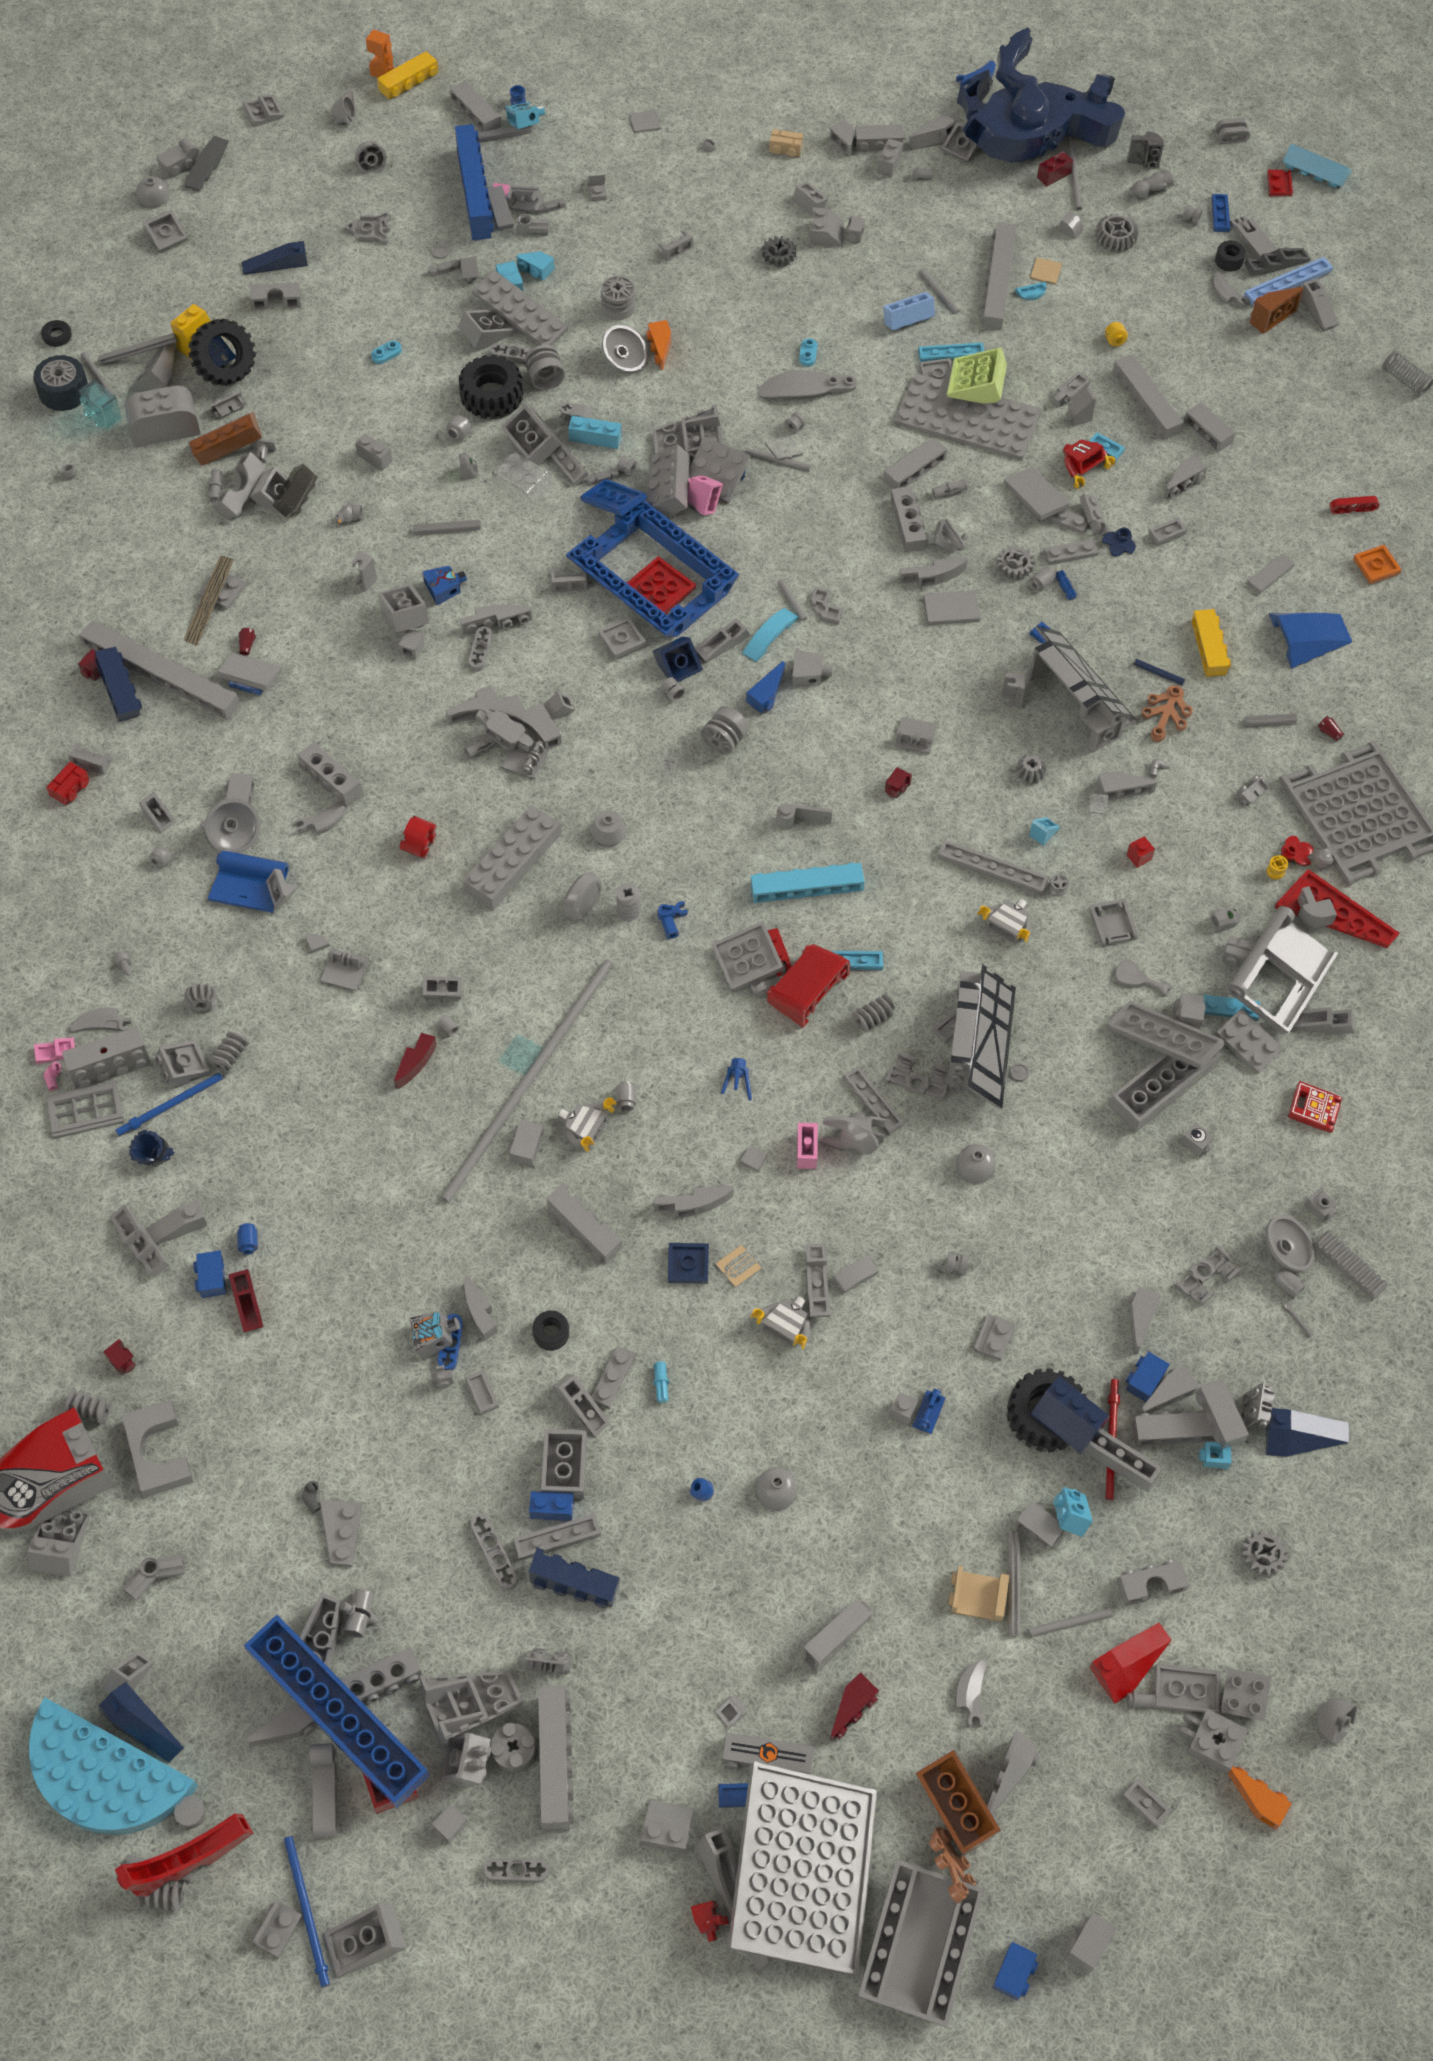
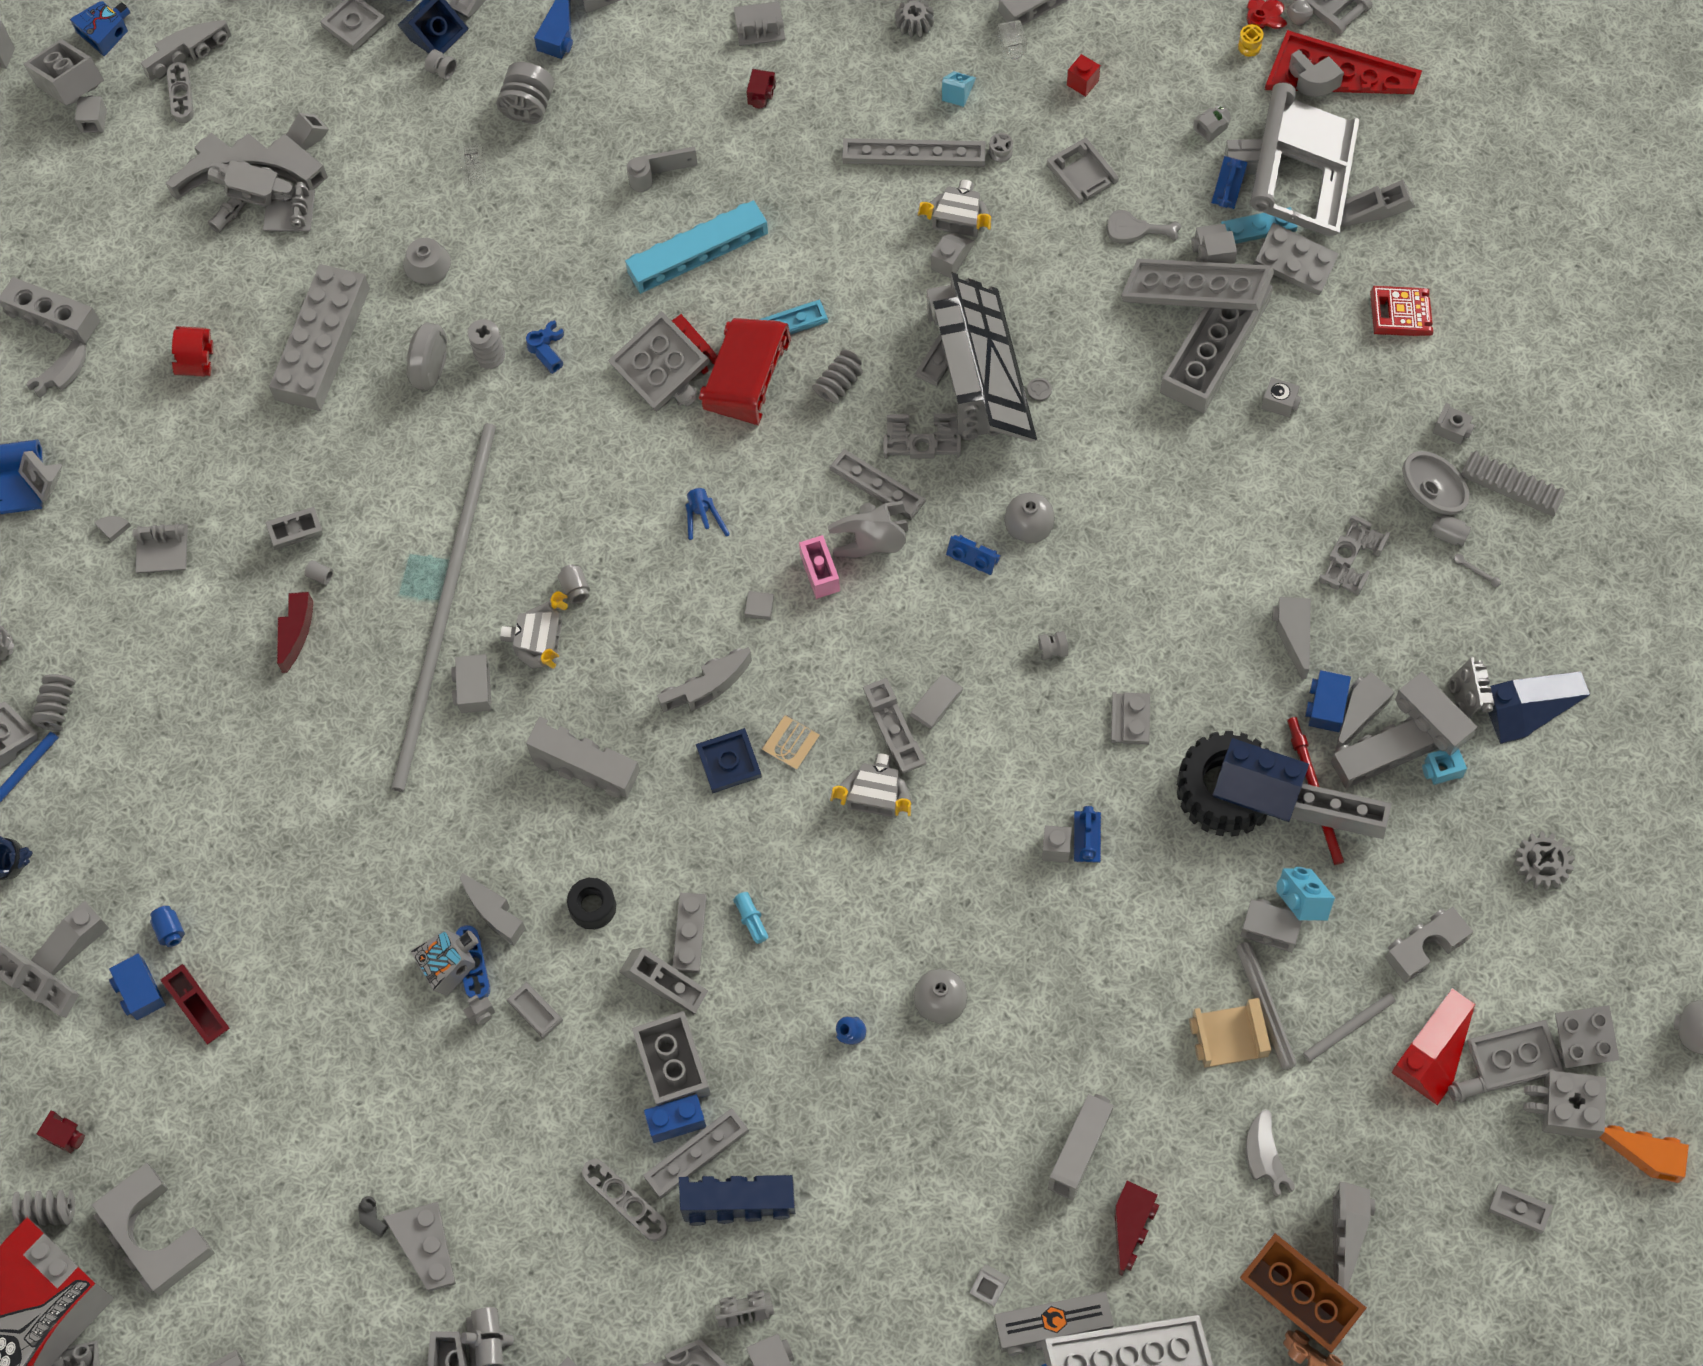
camera: 15 degrees left, 5 degrees up
none -> light grey slope [931,232,975,278]
none -> blue hinge [946,535,1001,575]
none -> blue hinge [1211,156,1248,209]

